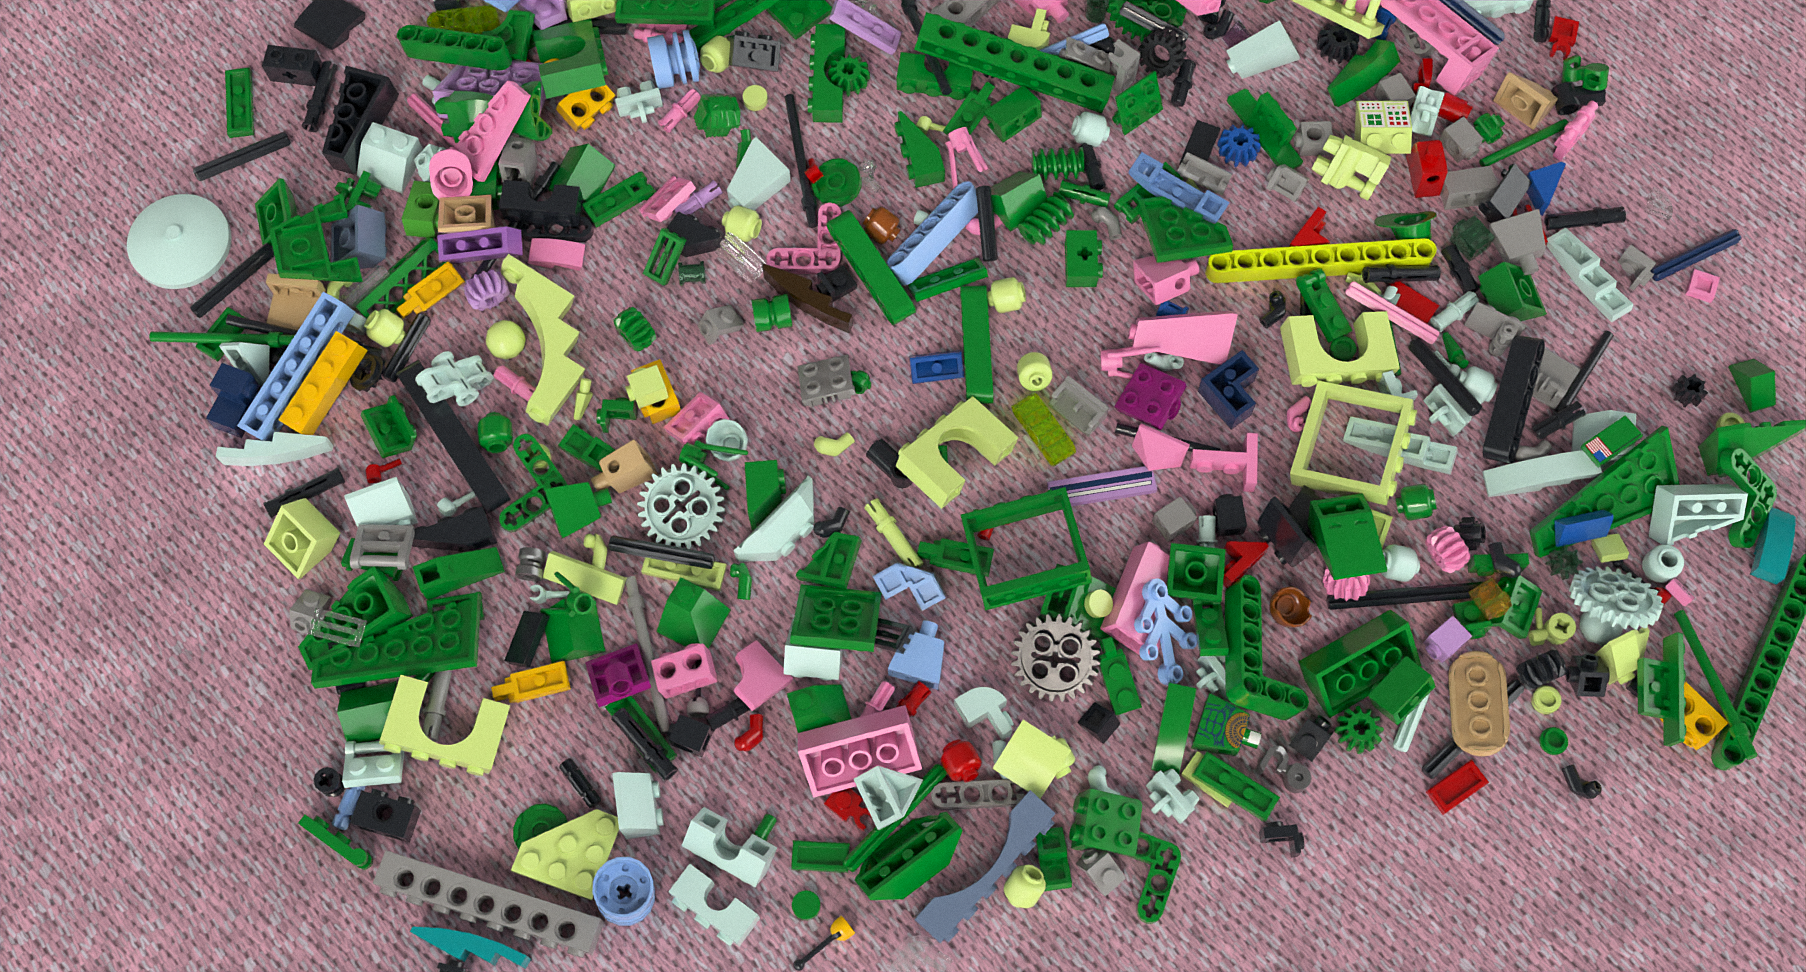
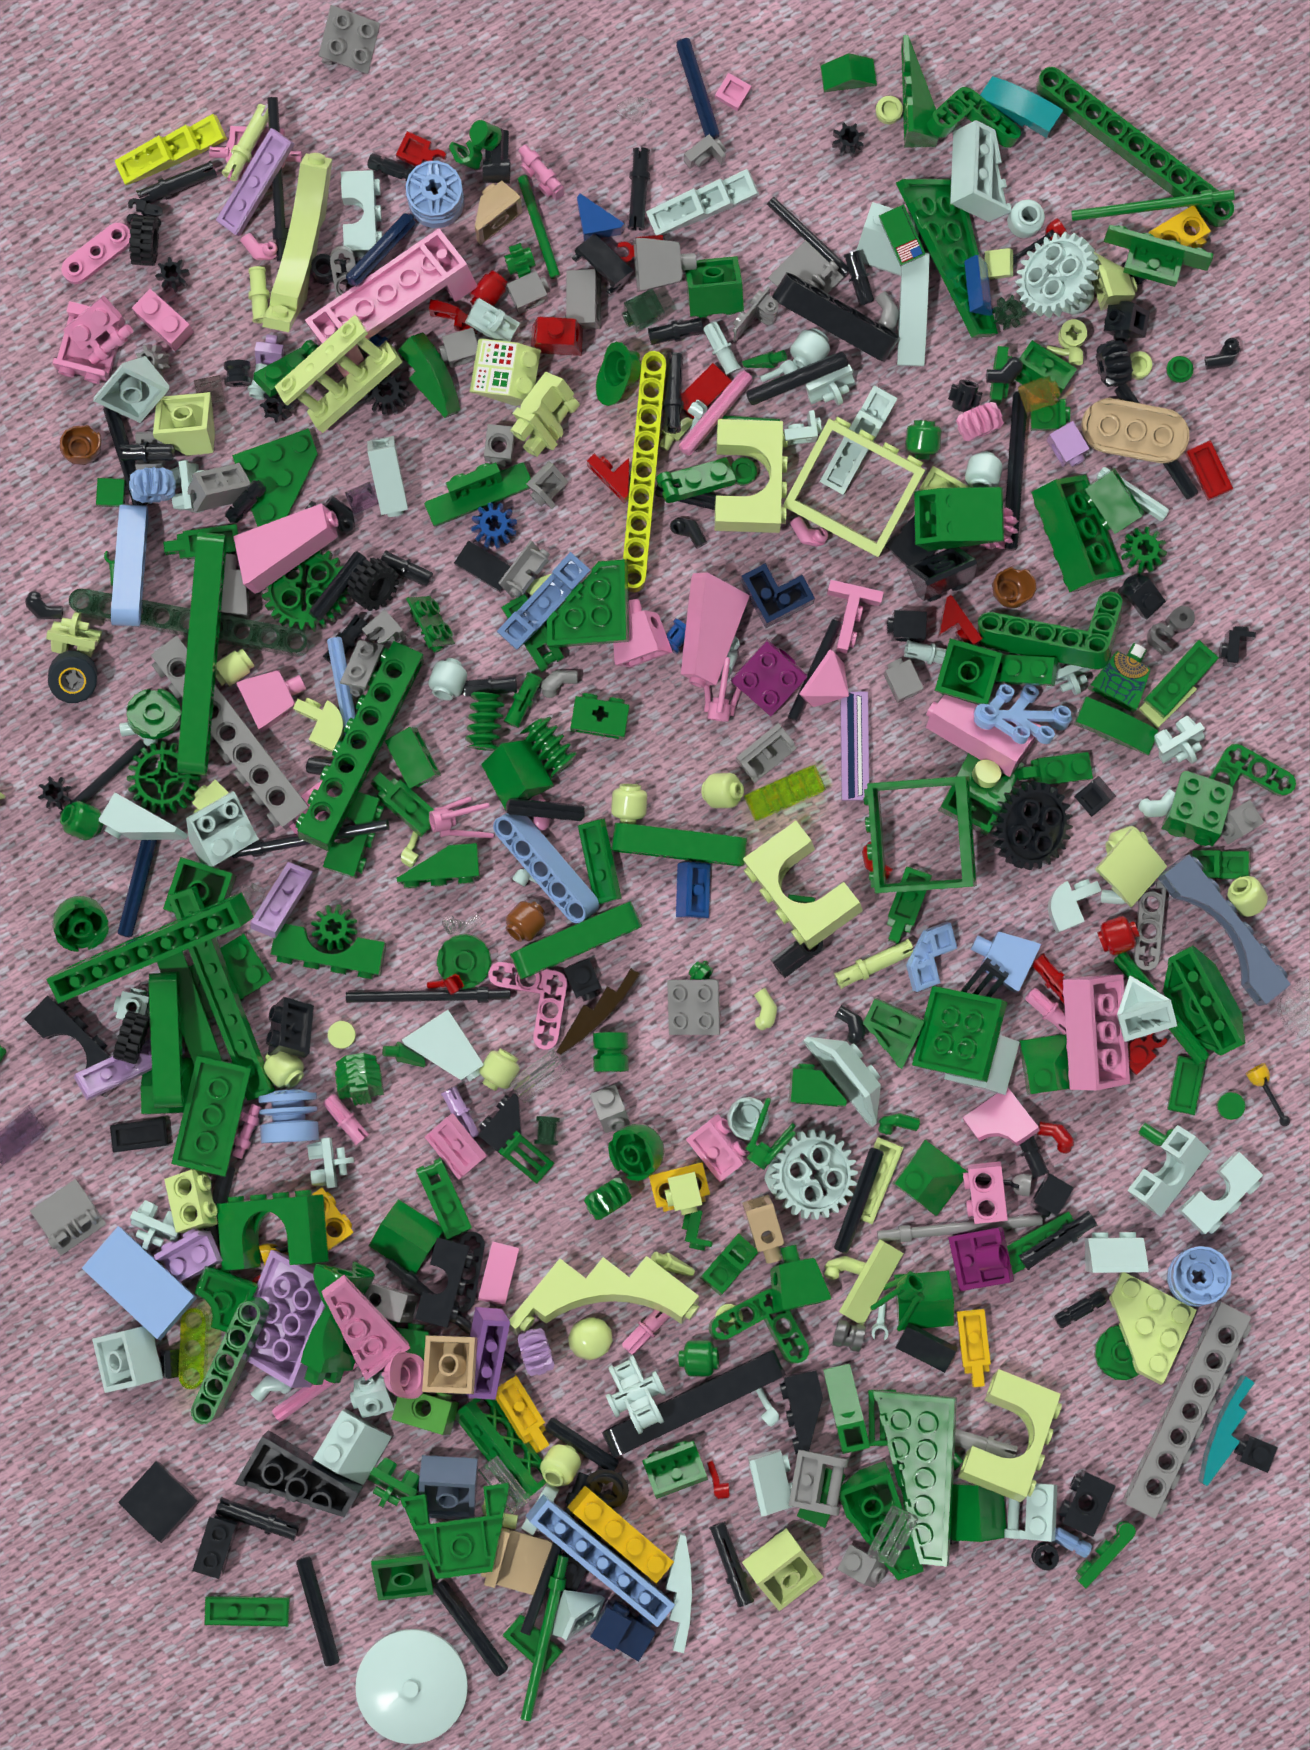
camera: 85 degrees left, 15 degrees up
bright pink tile [1666,578,1695,606] -> none
none -> light blue wheel [405,160,464,229]
none -> green cylinder [608,1124,665,1181]

